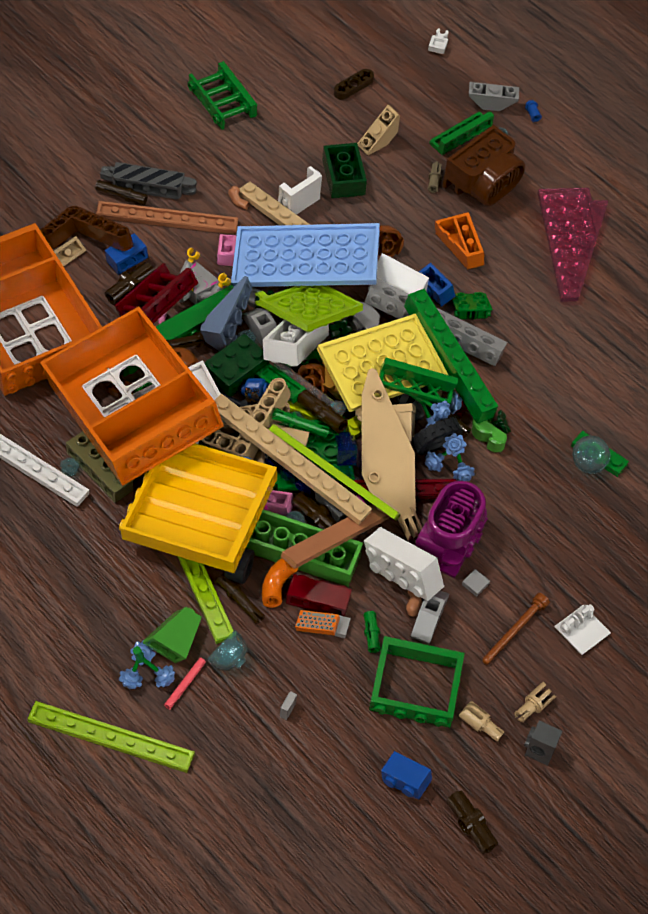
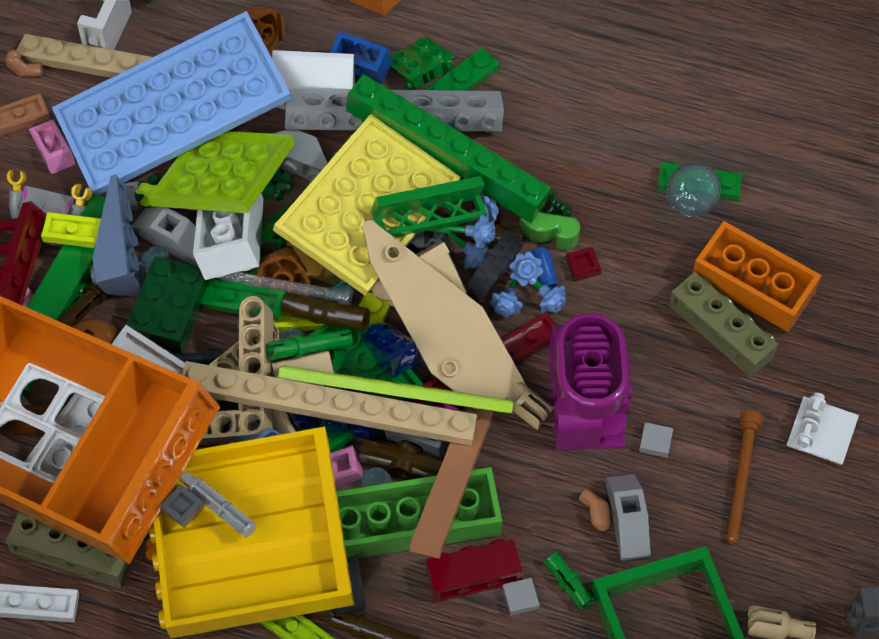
camera: 25 degrees left, 5 degrees up
clear light blue plate [60,458,79,476] -> none
blue head [241,378,269,402] -> none
orange cylinder [262,558,298,608] -> none
tile [295,610,340,635] -> none
white brick [364,527,444,601] -> none
tan arm [514,682,556,723] -> none
none -> neon yellow plate [41,212,101,248]
none -> dark grey plate [160,484,205,528]
none -> light grey piece [180,471,256,538]
none -> green plate [425,48,500,91]
none -> blue cone [530,247,558,289]
none -> dark red tile [566,247,601,282]
none -> olive brick [668,272,778,378]
none -> orange brick [692,221,822,333]

